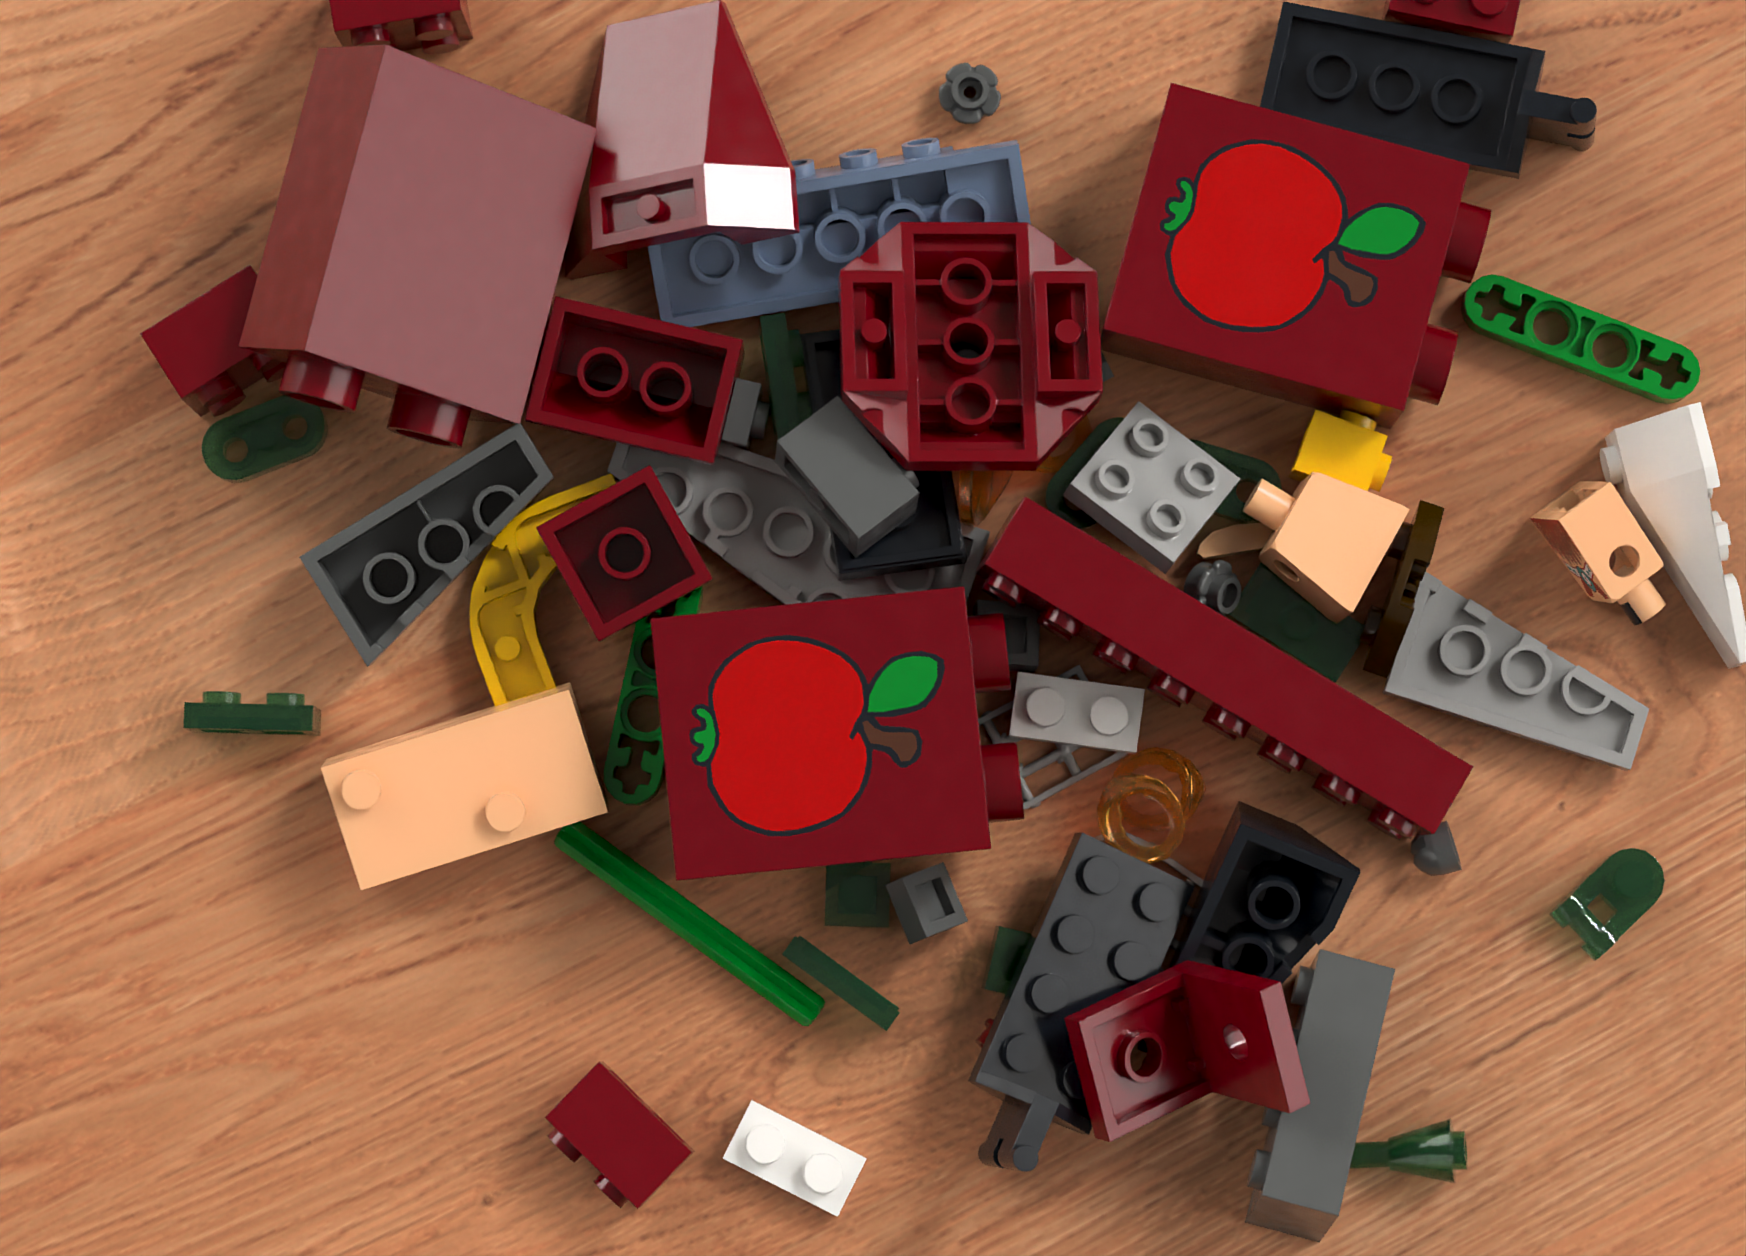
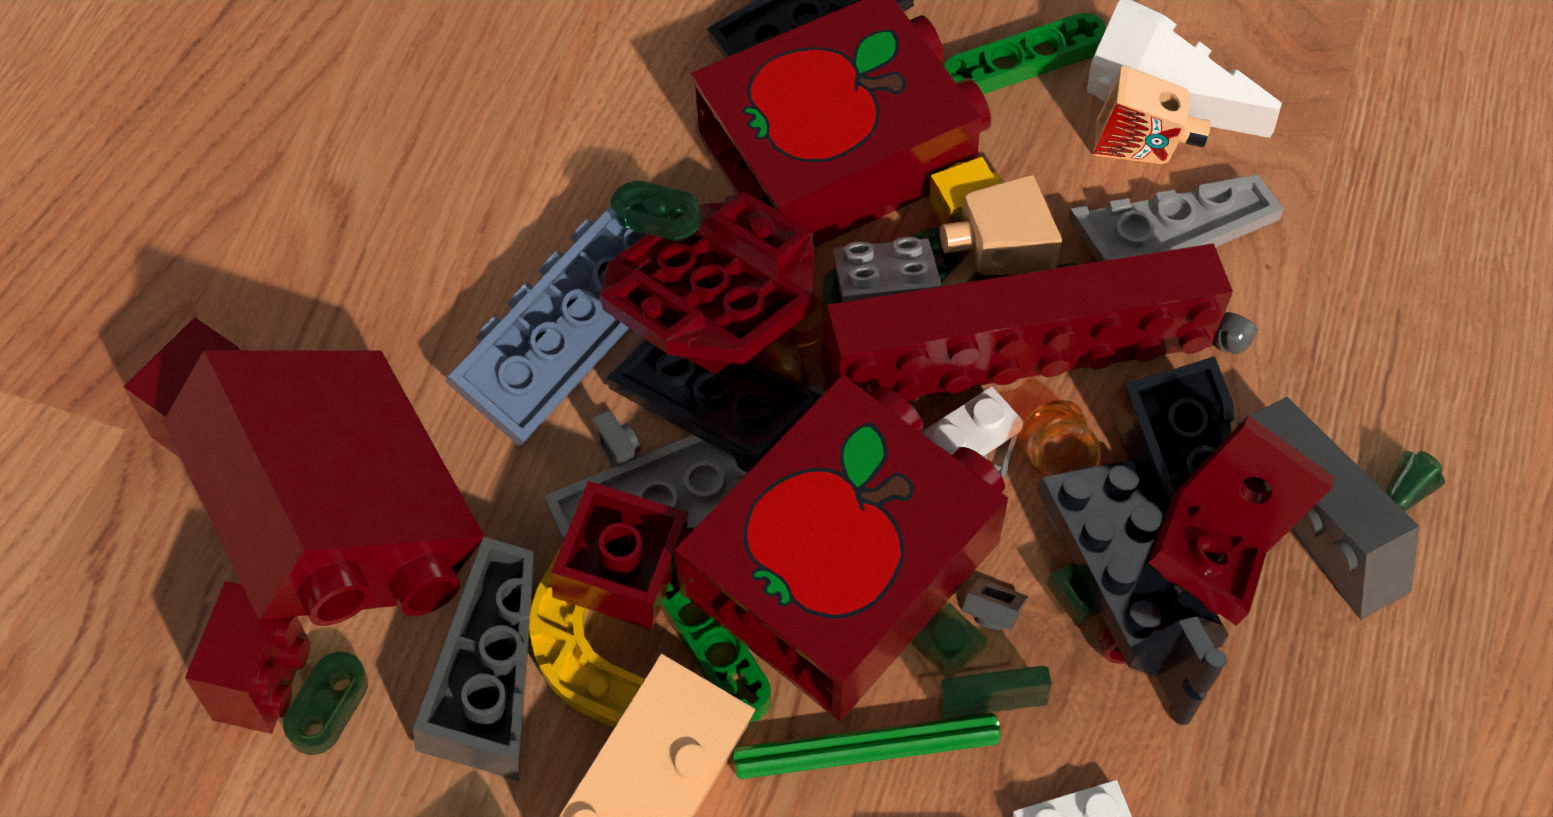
camera: 45 degrees left, 25 degrees down
dark red slope [525,296,745,465] -> none
wedge [564,0,800,280] -> none
clear green plate [758,313,812,447] -> none
dark grey brick [775,396,919,558] -> none
dark grey plate [939,63,1001,124] -> none
dark brown plate [1359,500,1444,678] -> none
clear green plate [1550,848,1665,961] -> none
none -> clear green plate [610,181,703,240]

